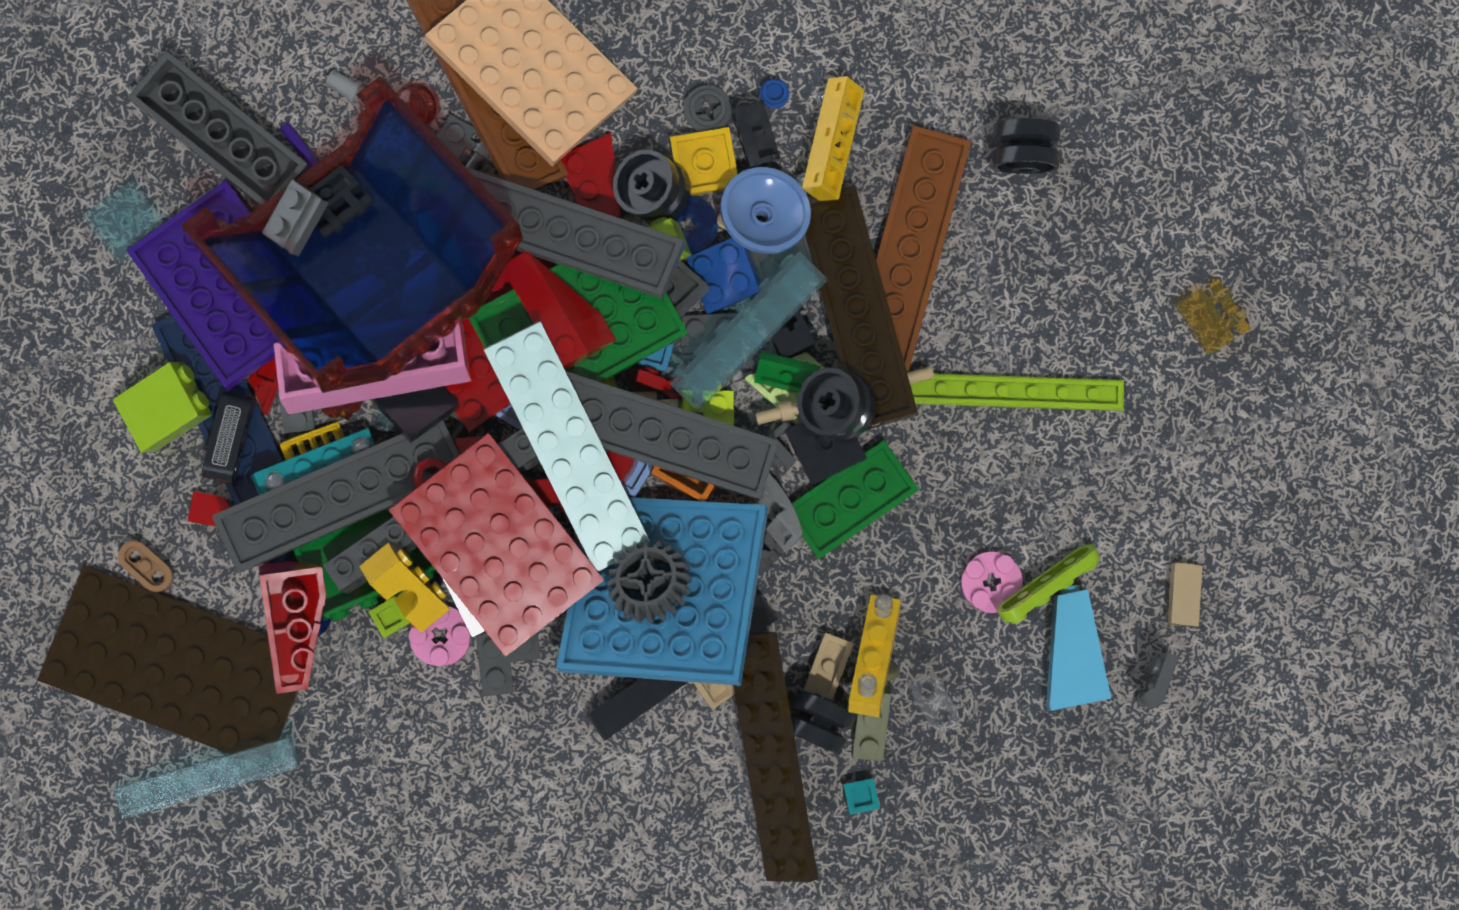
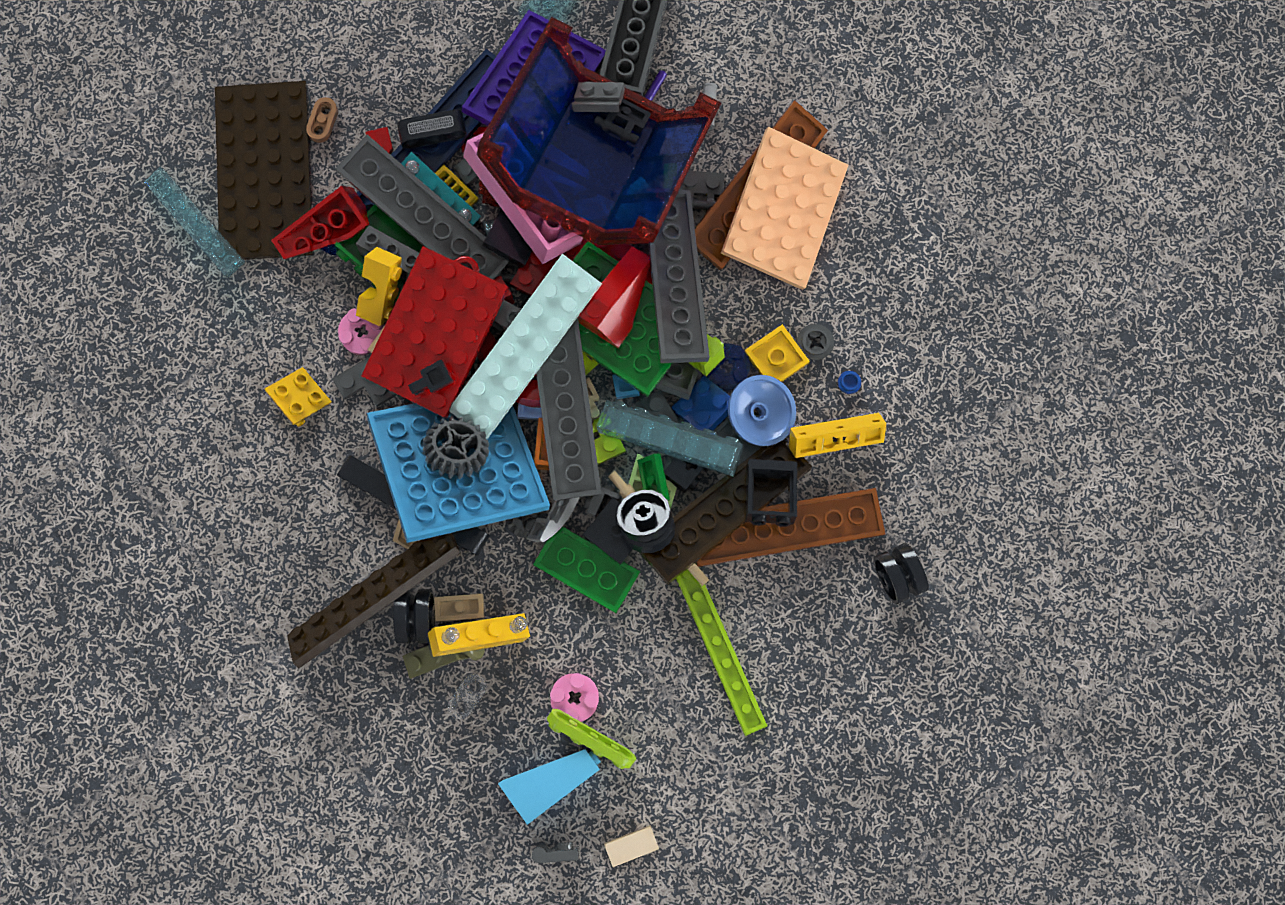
camera: 65 degrees right, 5 degrees down
lime brick [113,362,212,453] -> none
lime plate [368,597,411,639] -> none
clear red hair [393,82,441,129] -> none
red wing [561,133,621,219] -> none
black wheel [613,149,691,223] -> none
red plate [627,367,686,400] -> none
black hinge [731,100,780,168] -> none
teal plate [843,778,880,815] -> none
clear yellow plate [1175,279,1251,356] -> none
none -> yellow hinge [264,367,332,427]
none -> black plate [408,360,454,395]
none -> black window [745,459,797,527]

